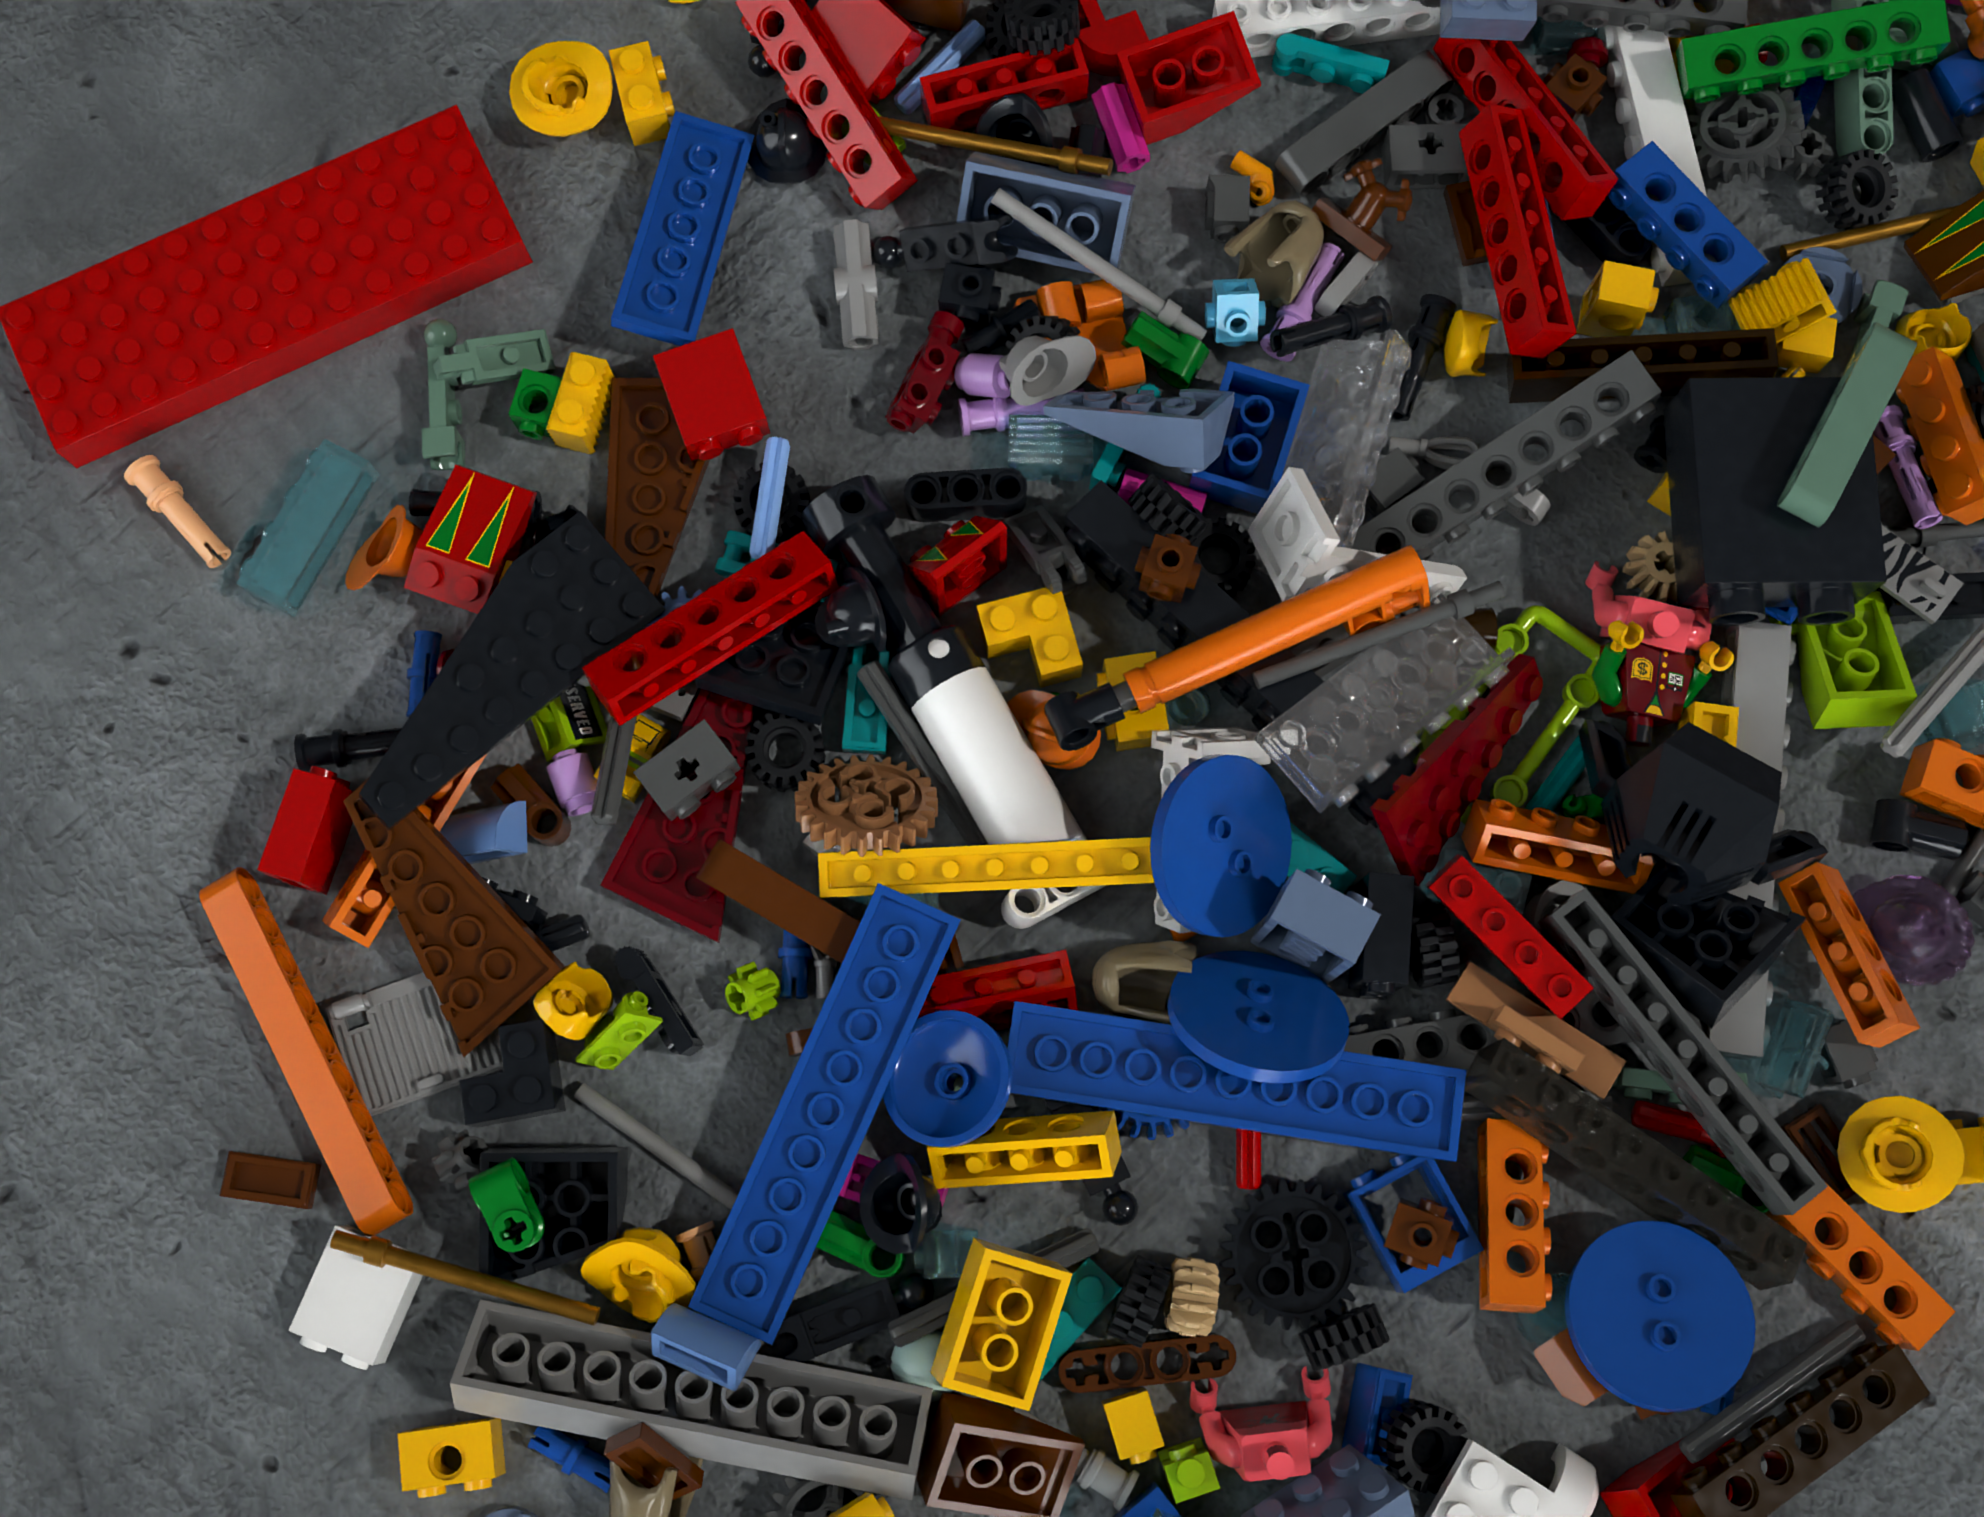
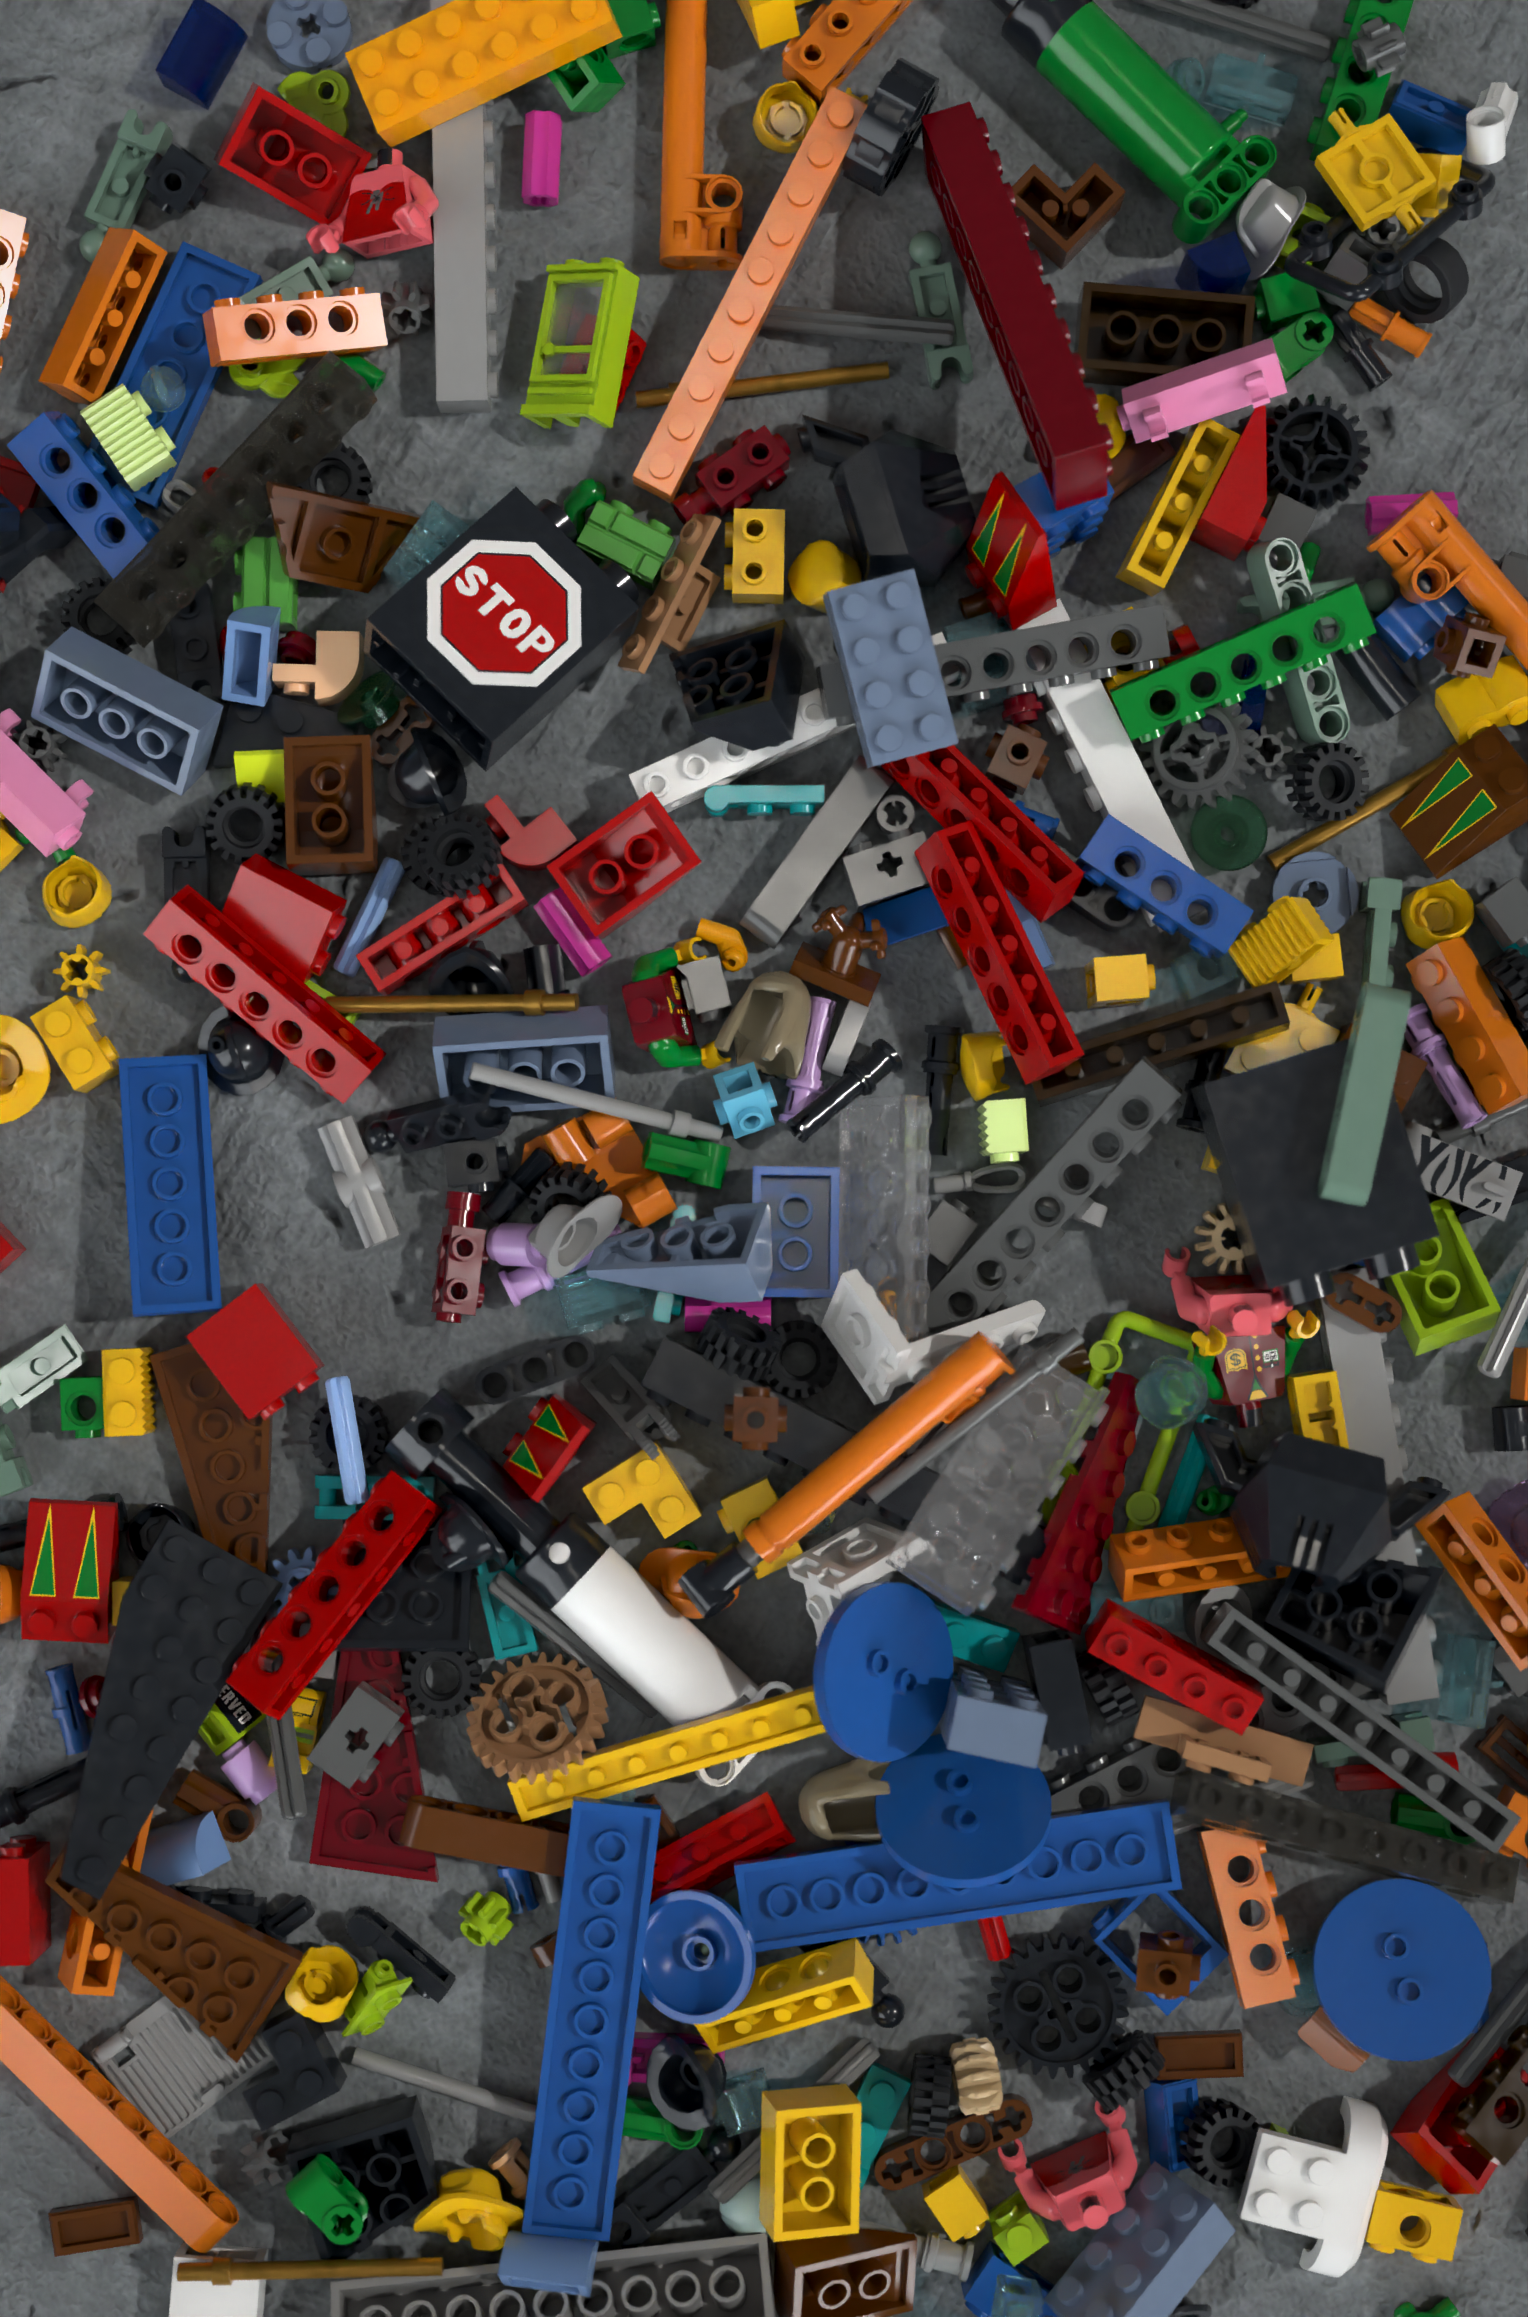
camera: 15 degrees left, 10 degrees up
none -> yellow gear [53,944,111,999]
none -> torso [622,937,731,1069]
none -> blue slope [863,887,949,951]
none -> yellowish green brick [977,1098,1029,1164]
none -> clear light blue hair [1134,1355,1208,1430]
none -> reddish brown tile [1153,2029,1244,2080]
none -> clear green piece [1191,795,1268,871]
none -> reddish brown beam [1322,1272,1402,1333]

